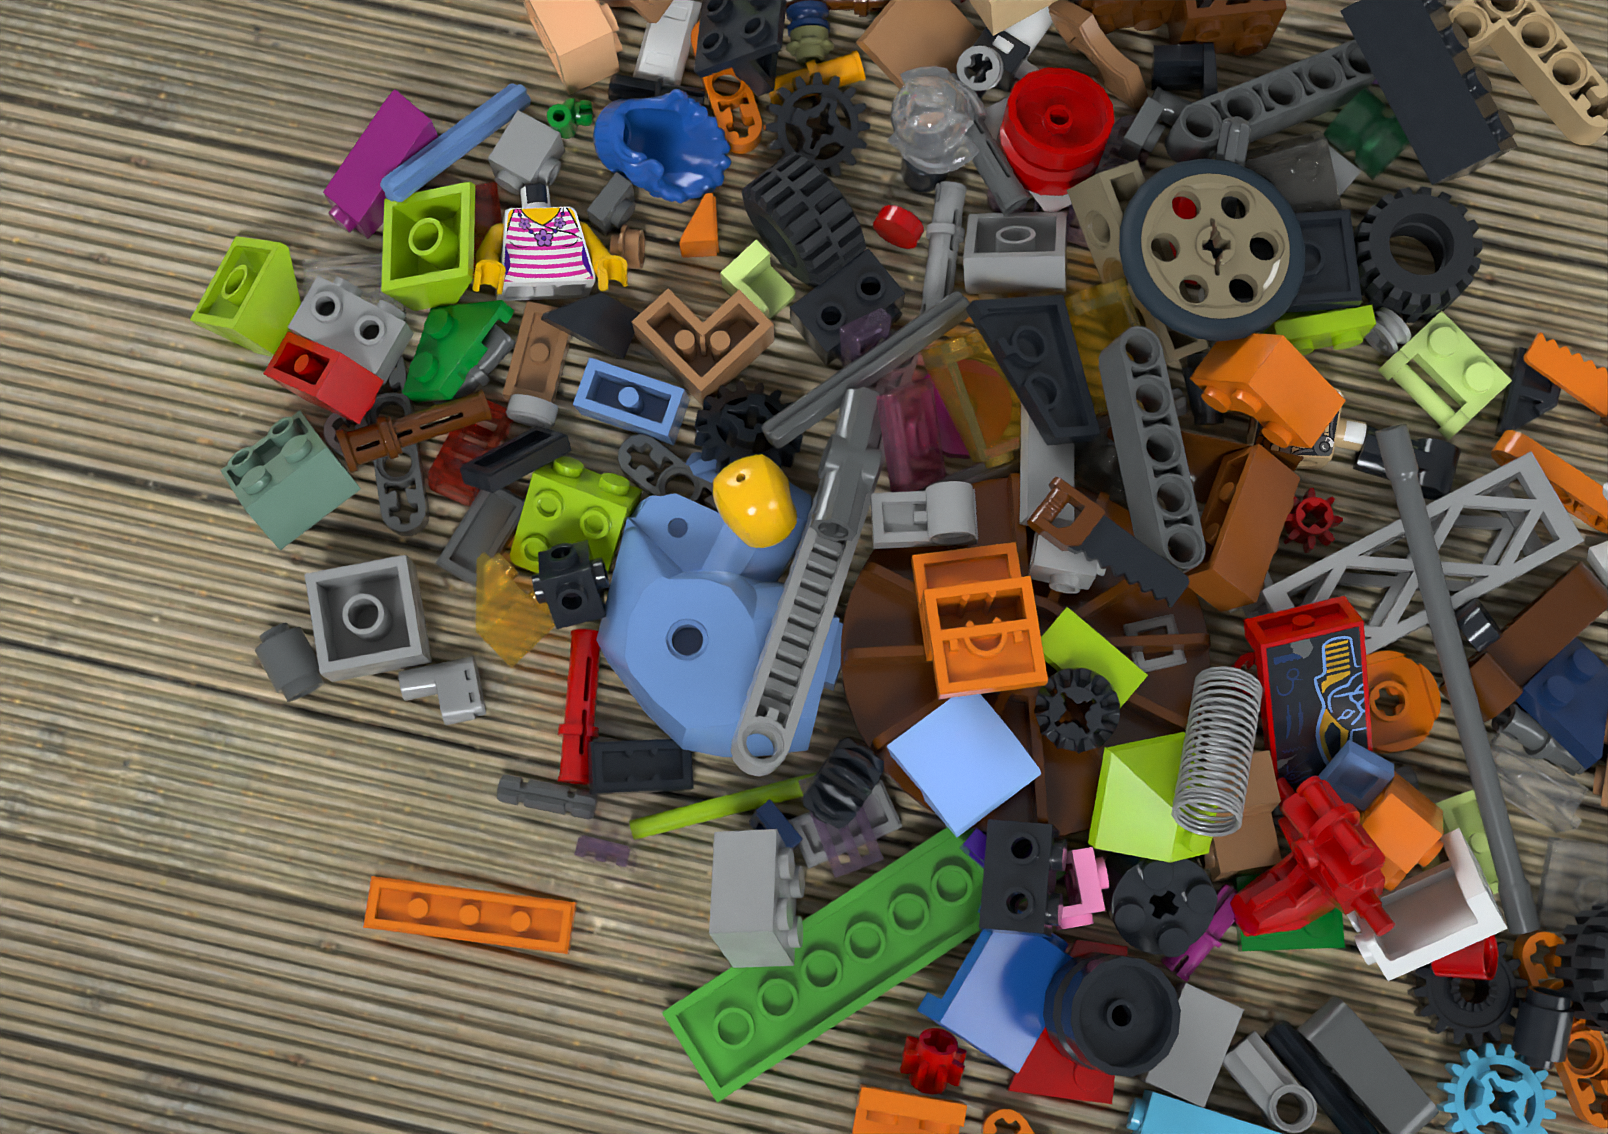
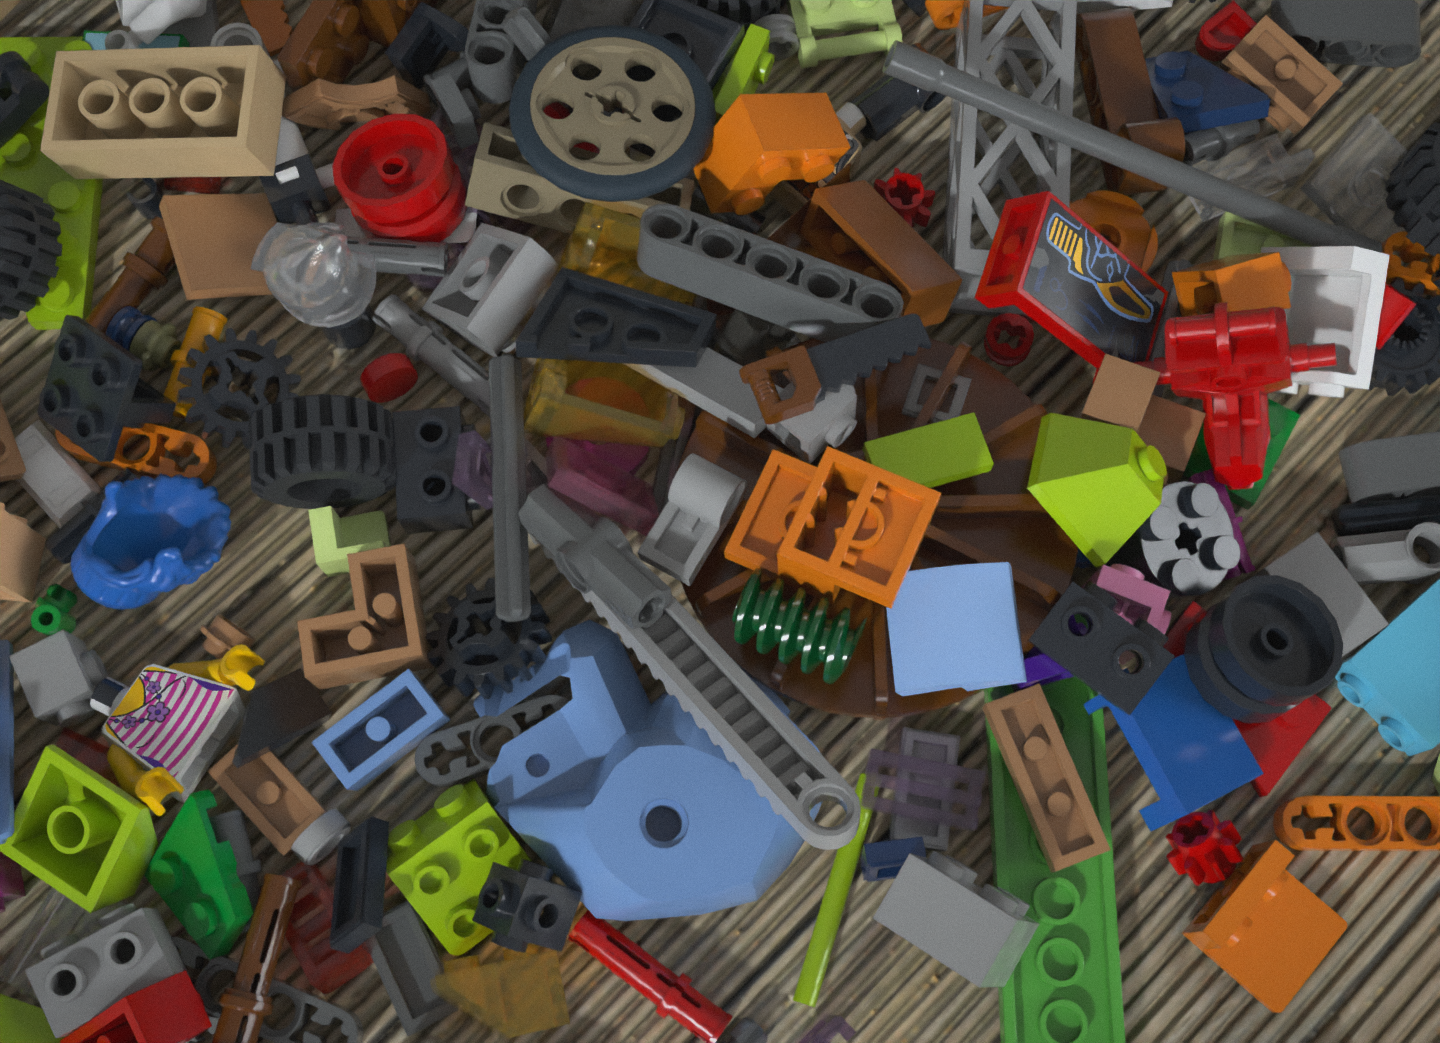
camera: 60 degrees left, 5 degrees down
dark grey plate [587,172,636,237] -> none
black plate [587,739,694,795] -> none
orange slope [679,193,719,258] -> none
yellow helmet [713,454,797,548] -> none
black gear [803,737,884,829] -> none
light grey bush [957,46,1004,91] -> none
black gear [1034,667,1120,754] -> none
light grey piece [1171,666,1263,837] -> none
medium blue plate [1319,740,1394,811] -> none
black beam [1454,598,1504,652] -> none
none -> dark green piece [732,568,867,684]
none -> medium nougat plate [982,683,1111,873]

